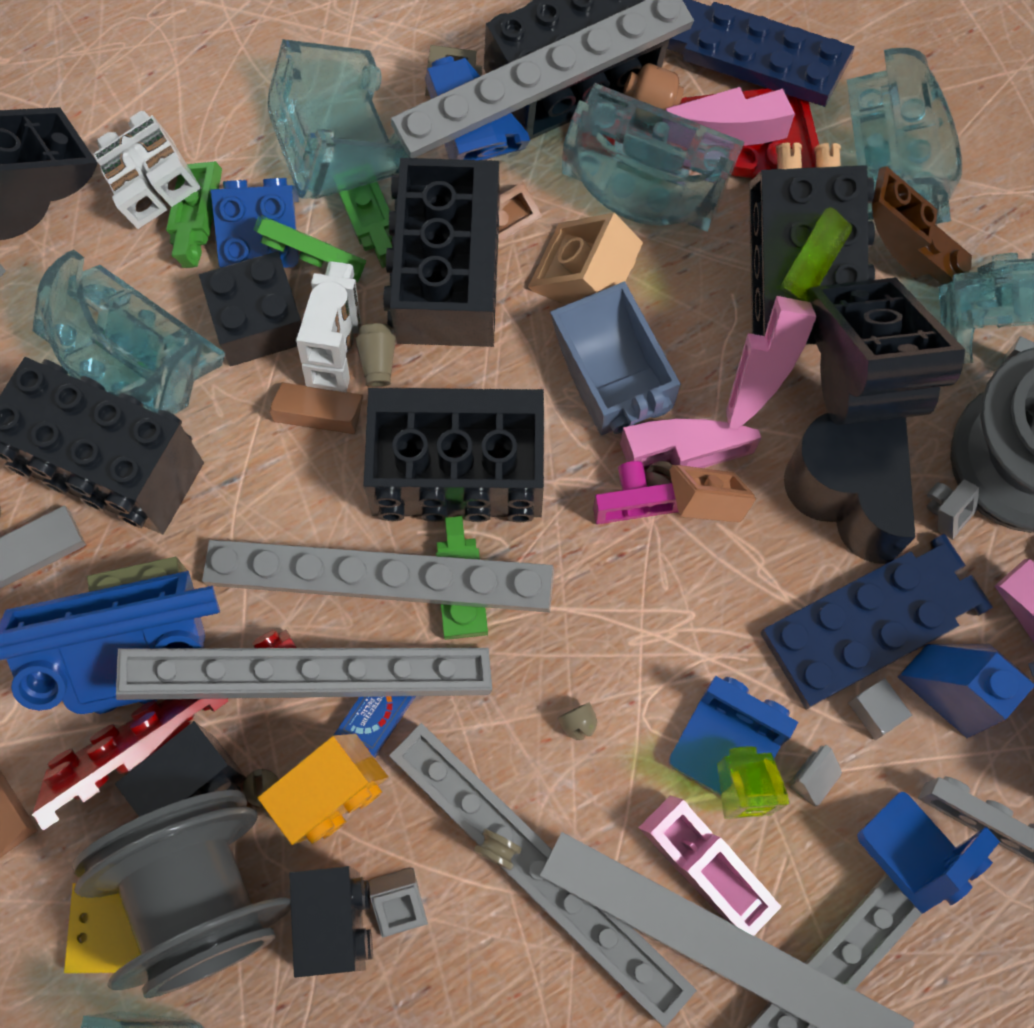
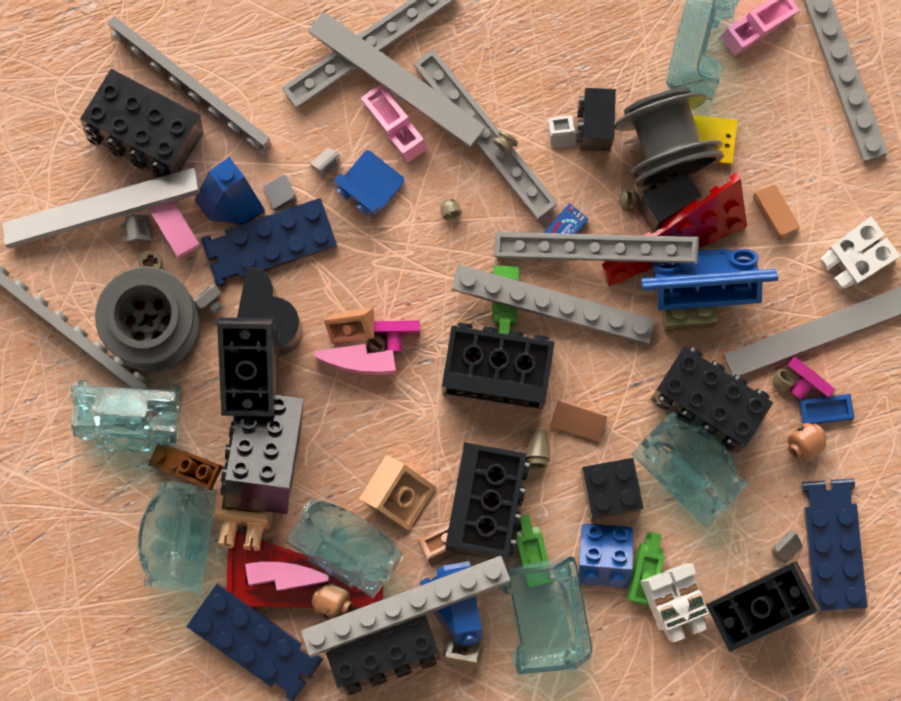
camera: 170 degrees left, 10 degrees up
bright green hinge [254,215,366,283] -> none
light orange brick [257,734,389,845] -> none
white hips [296,261,361,392] -> none
sand blue piece [550,281,681,436] -> none
clear neon green slope [717,746,789,819] -> none
bright pink slope [726,296,816,429] -> none
clear neon green slope [779,207,852,302] -> none
blue bracket [857,792,1000,914] -> none

